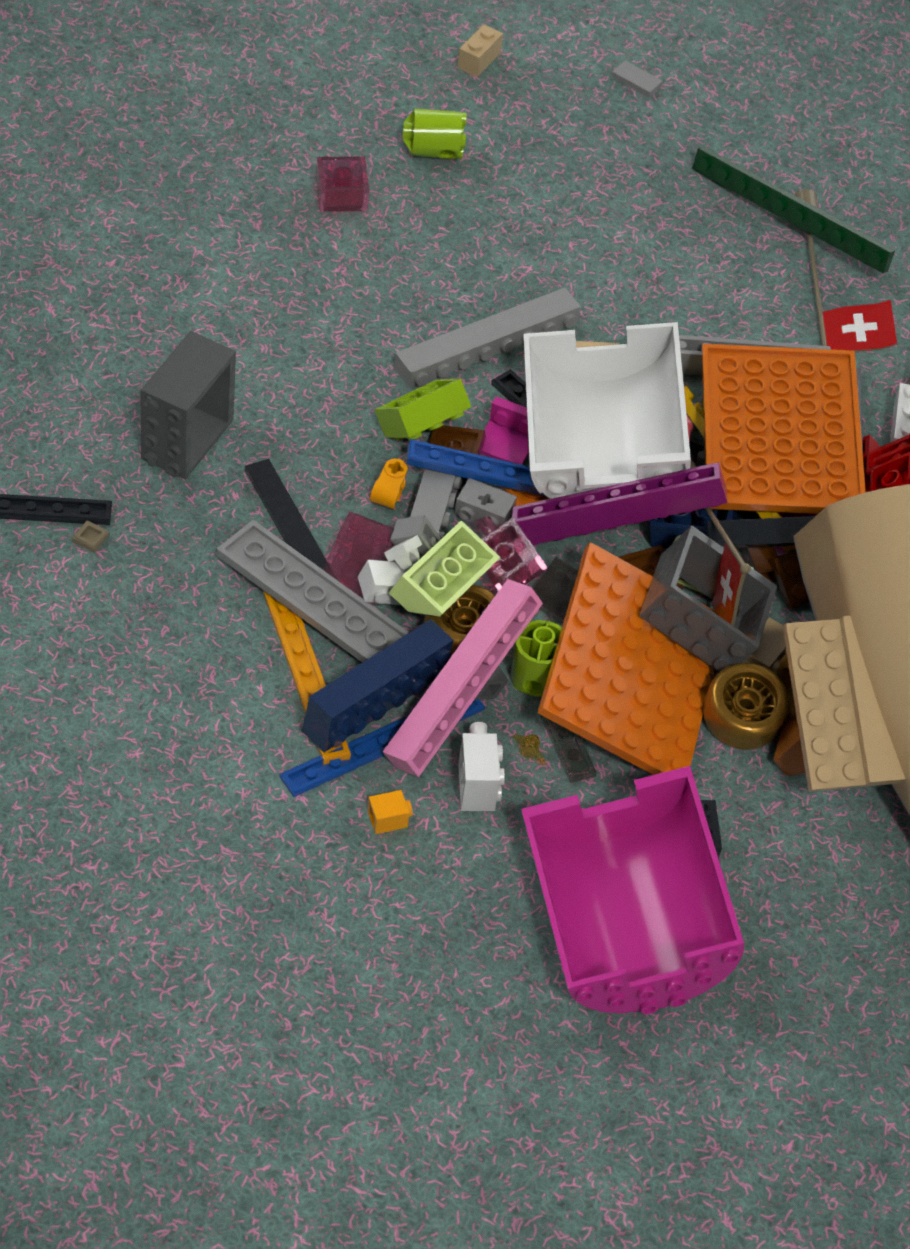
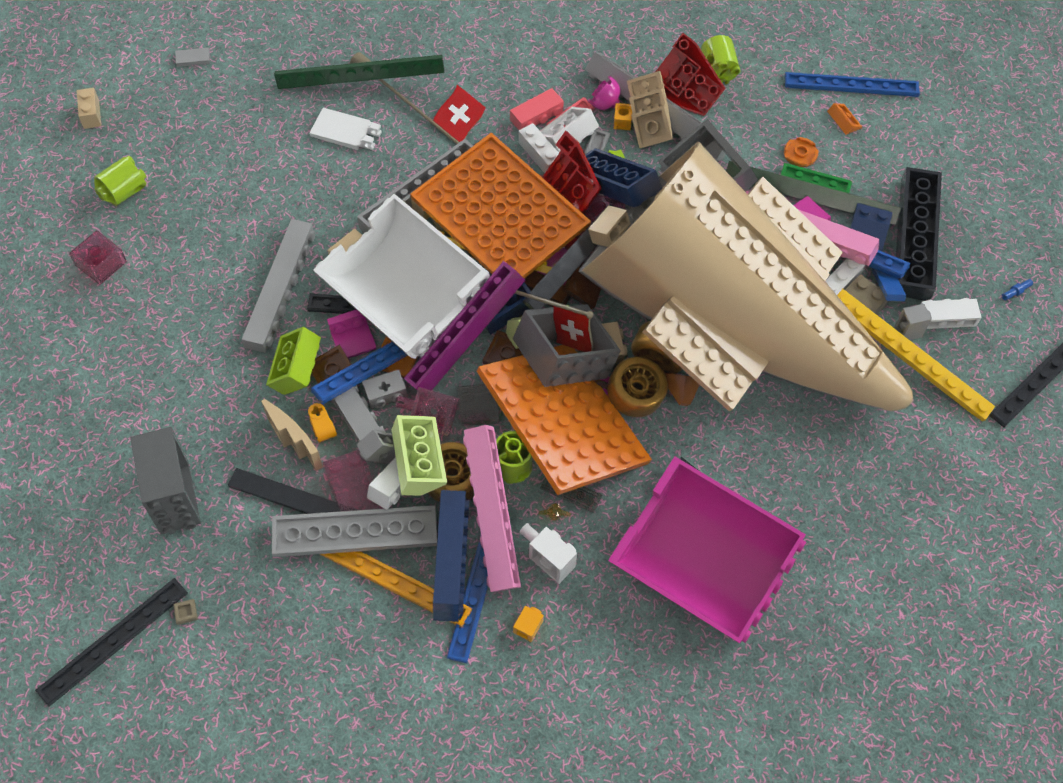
camera: 40 degrees left, 10 degrees up
white tile [384,535,422,570] -> none
none -> tan slope [261,399,323,471]
none -> white tile [309,108,382,150]

